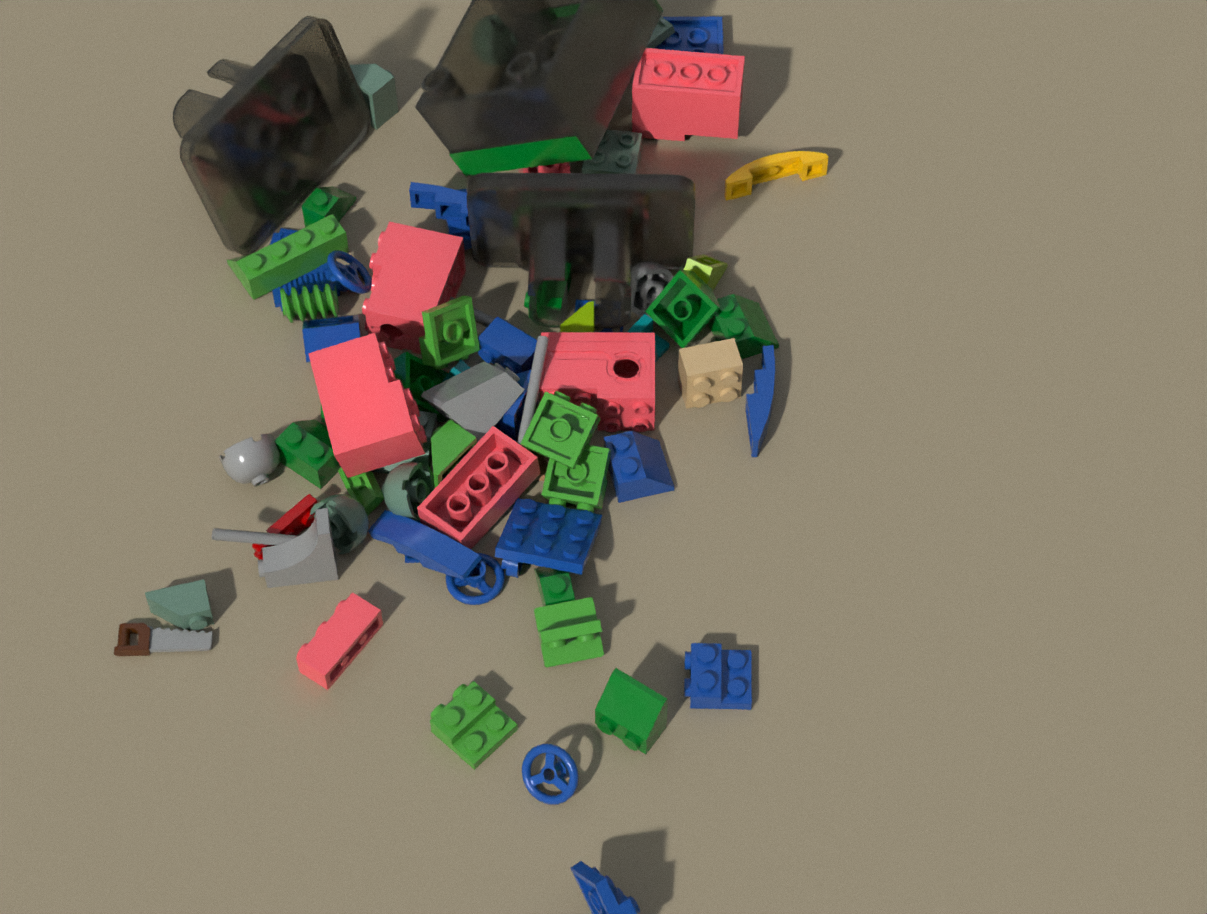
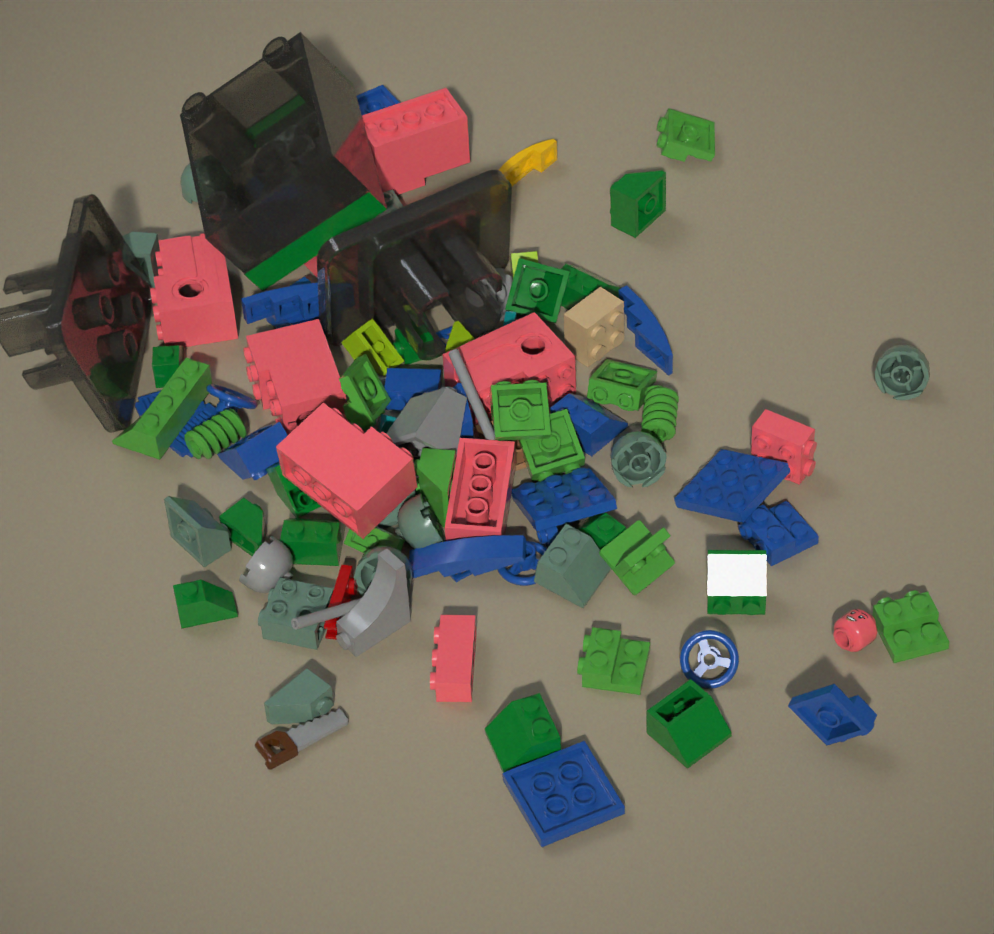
camera: 30 degrees left, 10 degrees down
none -> coral piece [150,231,238,347]
none -> sand green slope [164,496,231,567]
none -> green slope [173,580,238,629]
none -> green slope [219,498,266,556]
none -> sand green brick [258,577,334,650]
none -> lime slope [341,318,404,376]
none -> green slope [485,693,561,773]
none -> blue plate [502,741,625,847]
none -> sand green slope [534,524,611,608]
none -> bright green plate [587,359,657,411]
none -> green slope [610,170,666,238]
none -> sand green cylinder [610,431,667,488]
none -> bright green piece [641,385,679,443]
none -> green slope [646,679,732,769]
none -> bright green plate [656,108,715,162]
none -> blue plate [674,449,791,523]
none -> coral brick [751,409,817,485]
none -> coral head [833,609,877,652]
none -> bright green plate [872,590,949,663]
none -> sand green cylinder [875,345,930,400]

